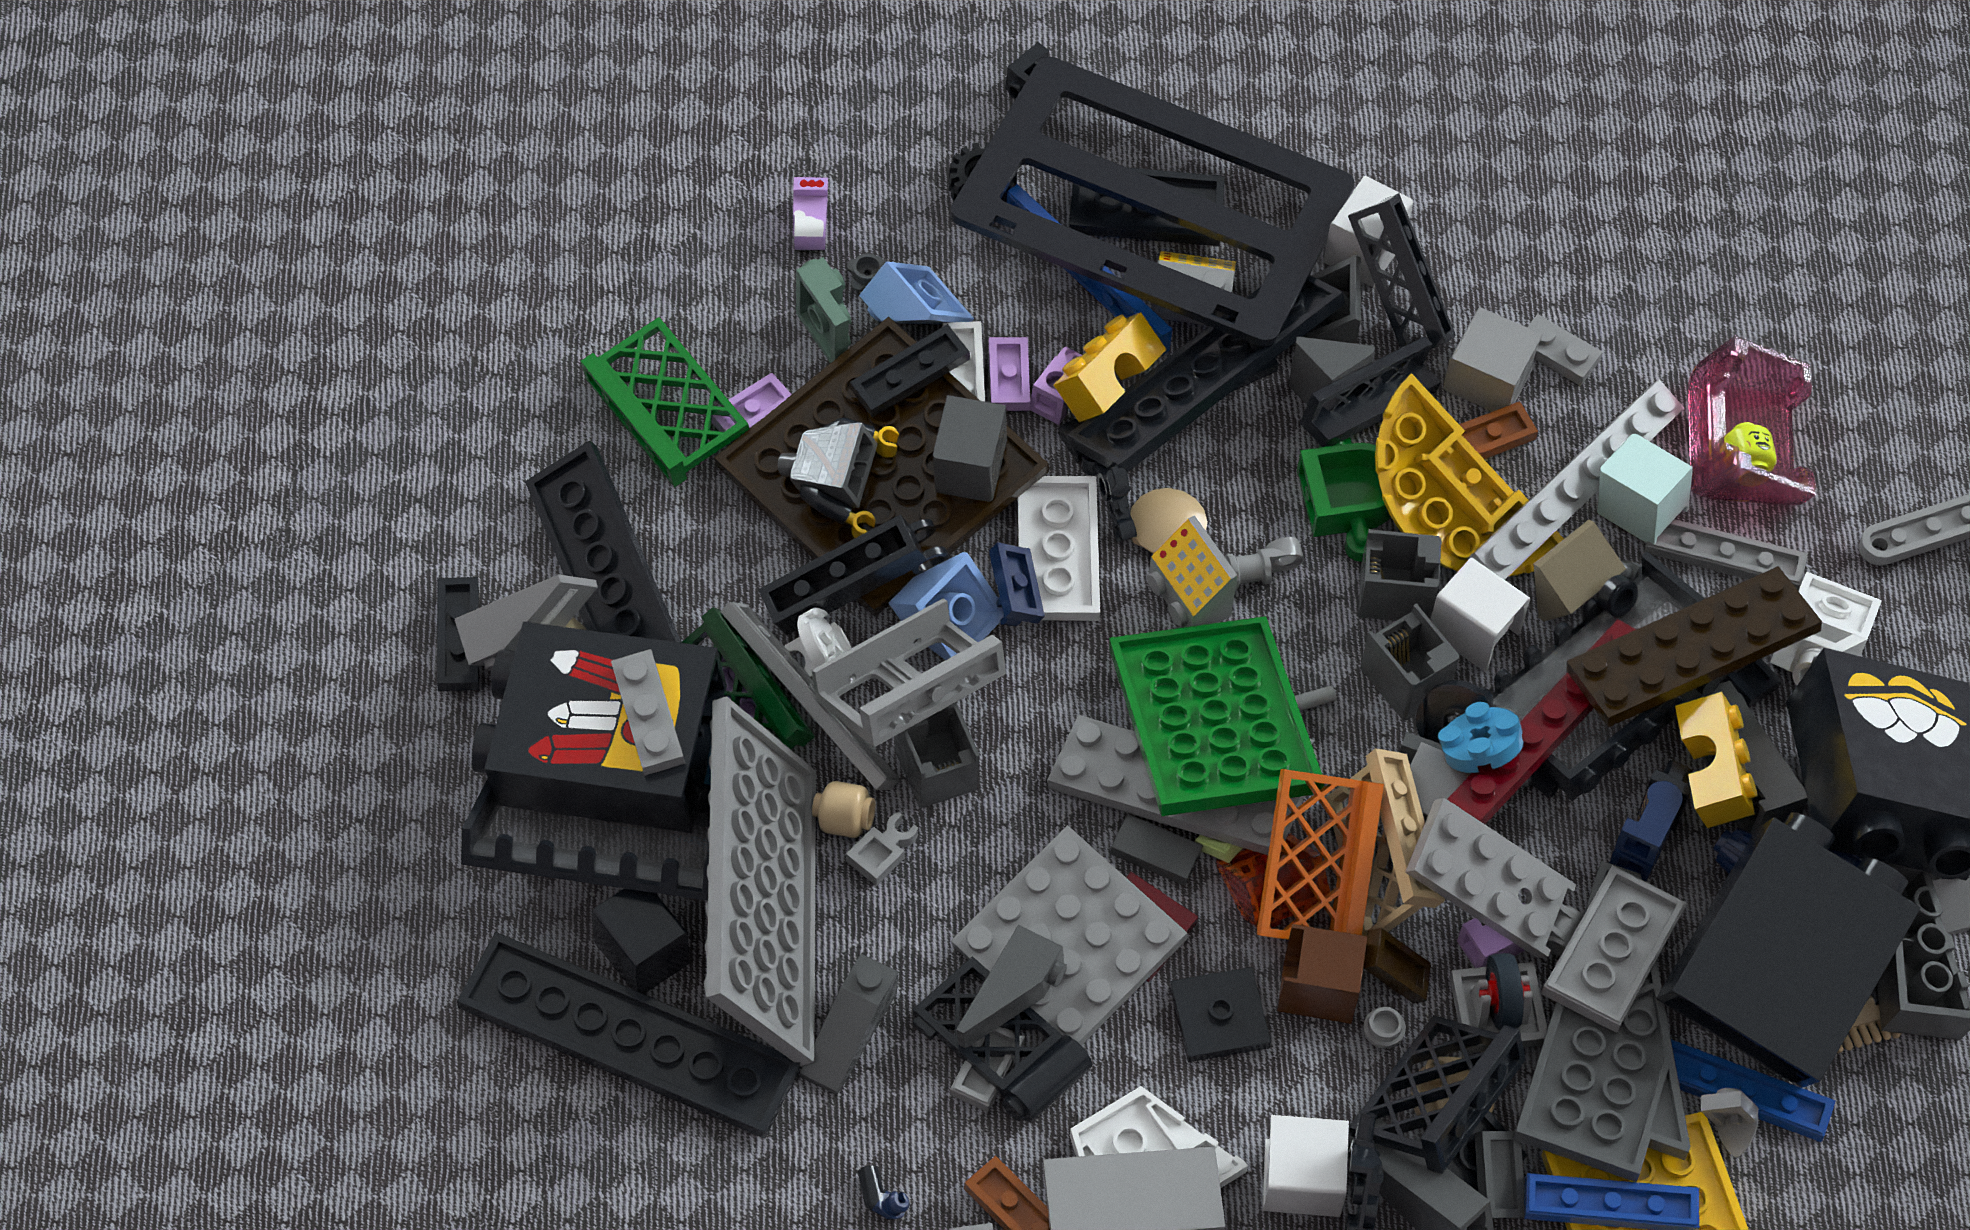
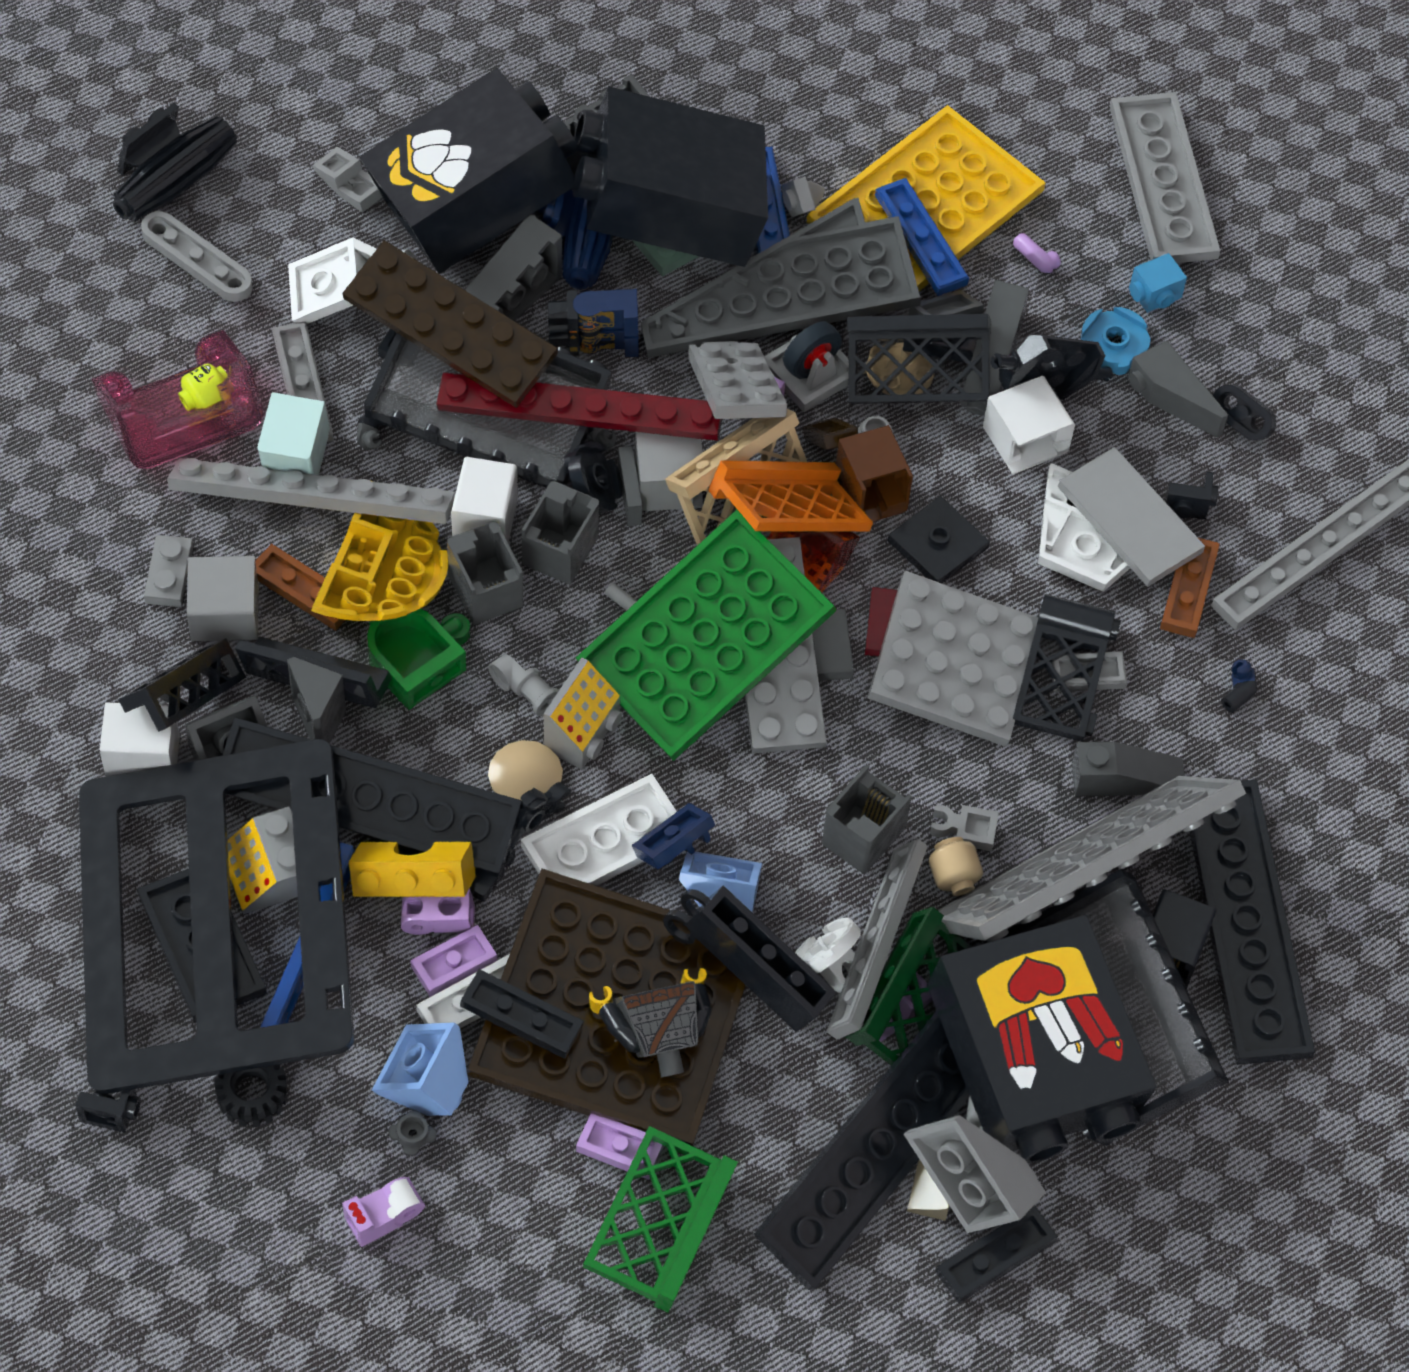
camera: 120 degrees left, 0 degrees up
light grey plate [611,649,685,775] -> none
sand green plate [796,257,851,363] -> none
light grey window [812,598,1006,747] -> none
dark grey piece [933,395,1007,502] -> none
dark grey slope [956,925,1067,1049] -> none
dark azure plate [1438,702,1523,773] -> none
dark tan slope [1533,519,1626,622] -> none
light grey tile [1541,865,1687,1033] -> none
black tile [1598,575,1638,617] -> none
yellow arch [1675,692,1757,828] -> none

